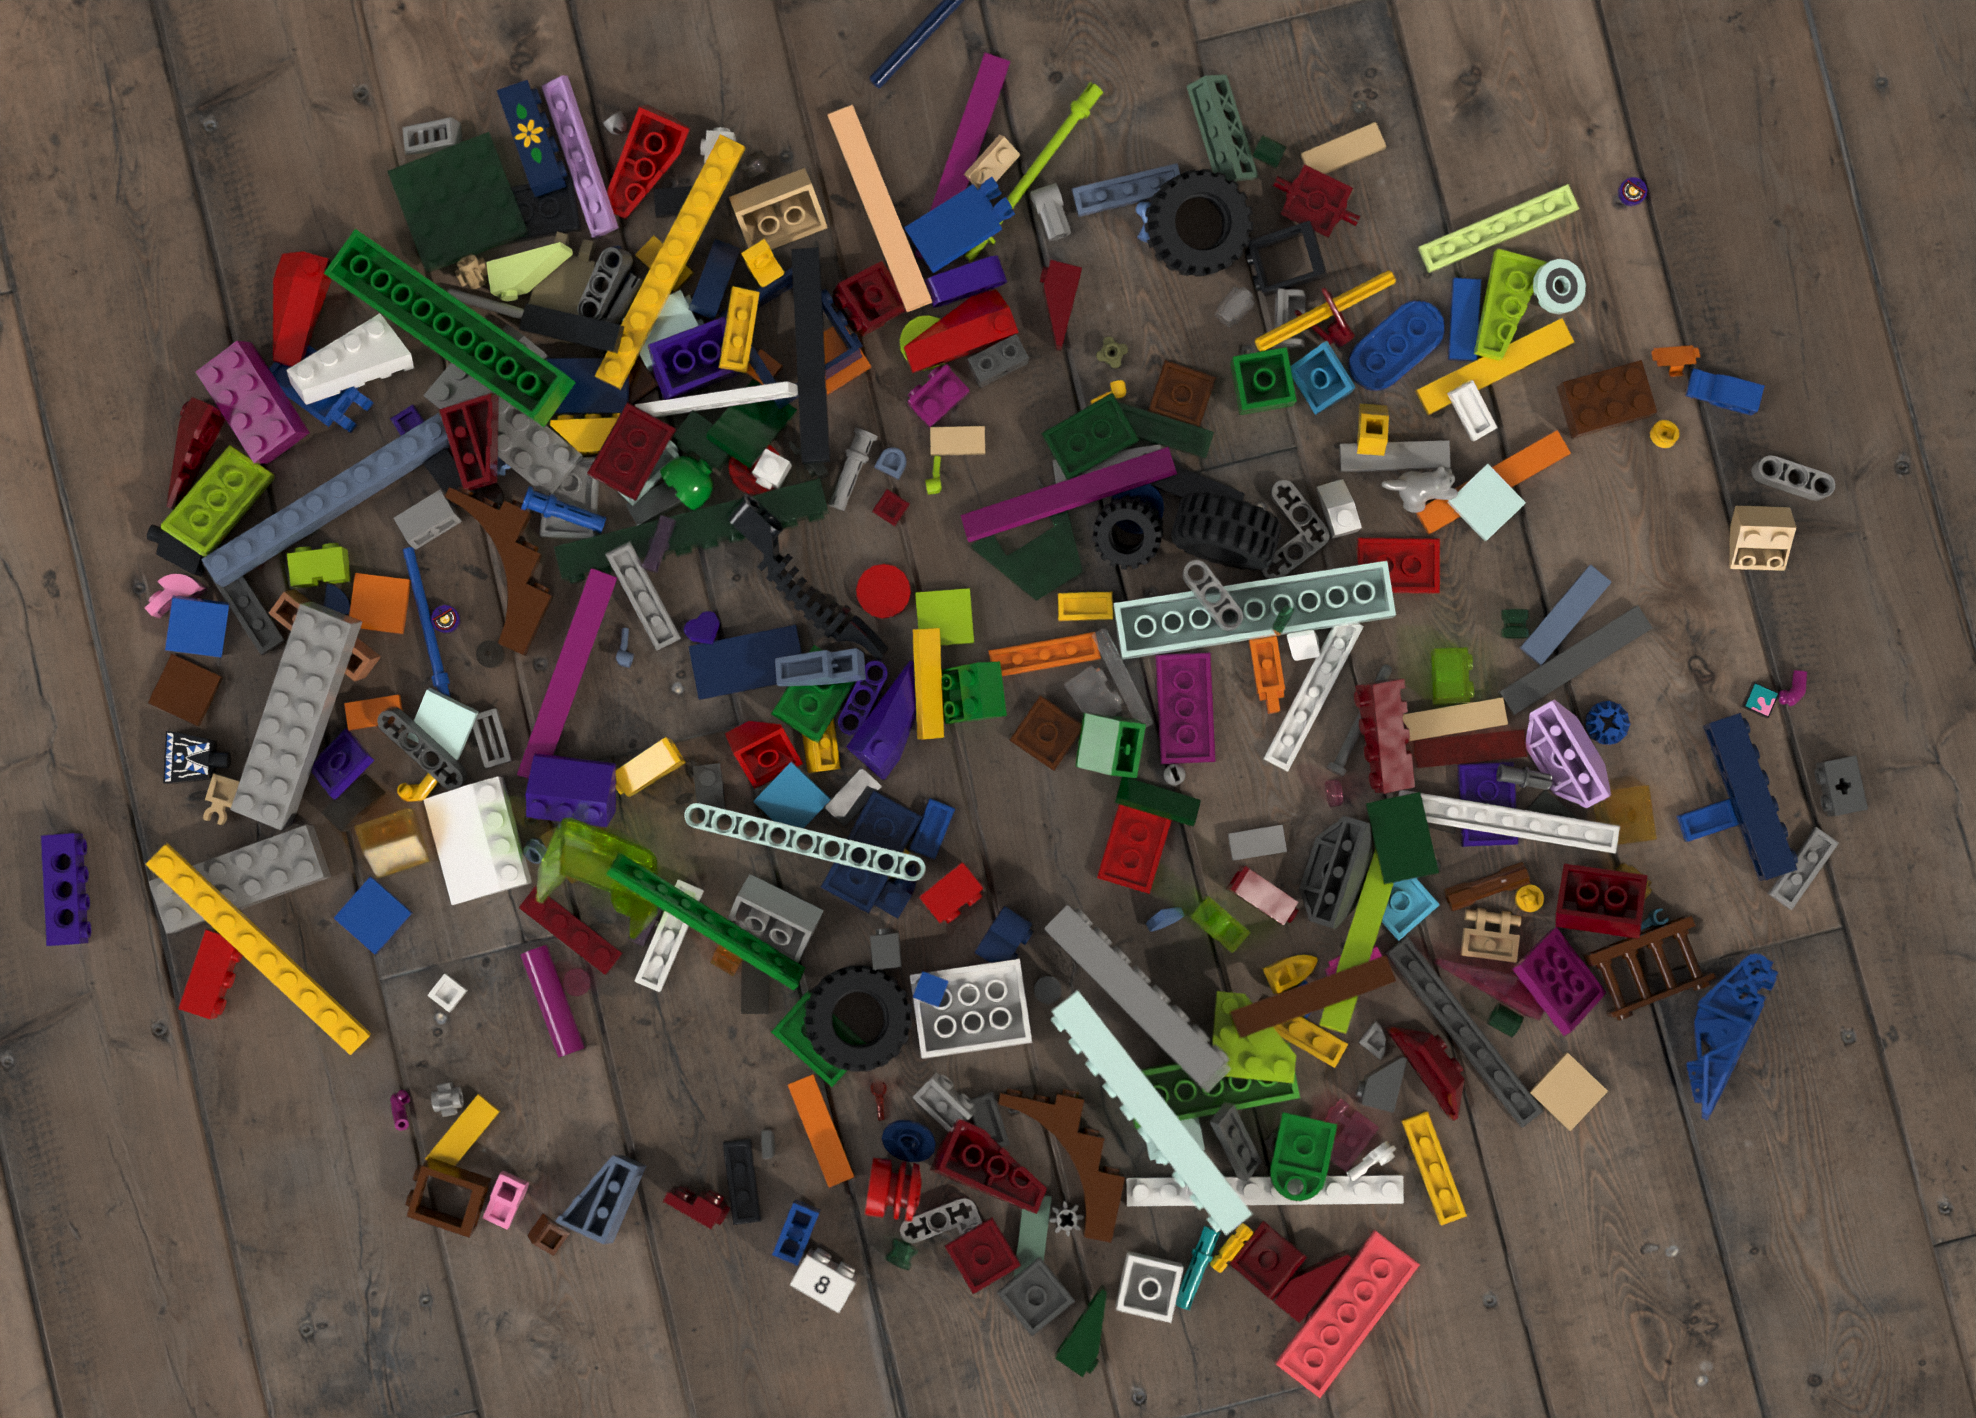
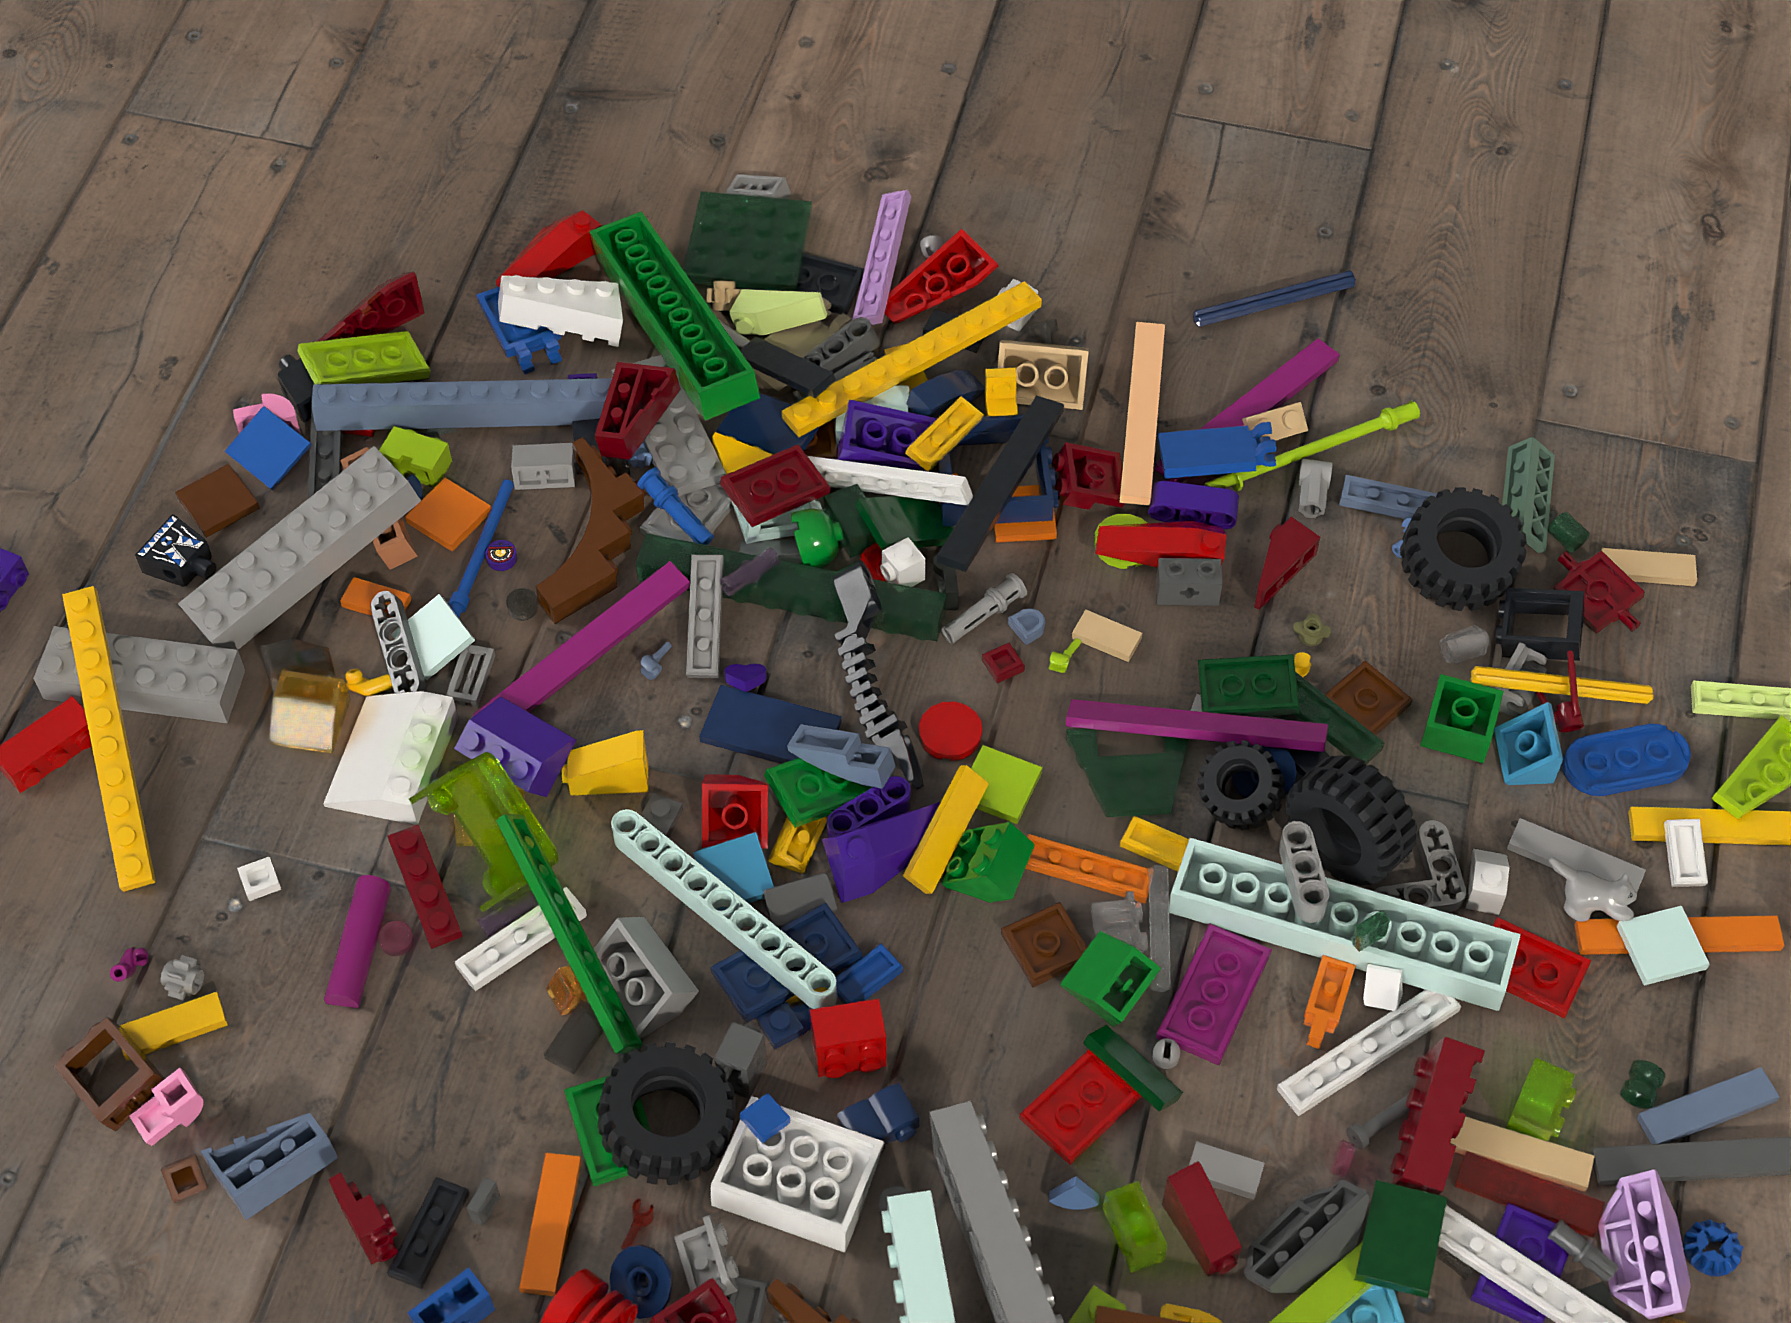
camera: 30 degrees right, 30 degrees down
magenta brick [196,341,310,463] -> none
tan plate [203,774,240,825] -> none
dark purple tile [311,728,374,800] -> none
blue tile [334,876,413,954] -> none
dark blue brick [497,80,568,197] -> none
magenta bracket [907,364,970,428] -> none
yellow slope [1357,403,1389,456] -> none
blue tile [1448,278,1481,362] -> none

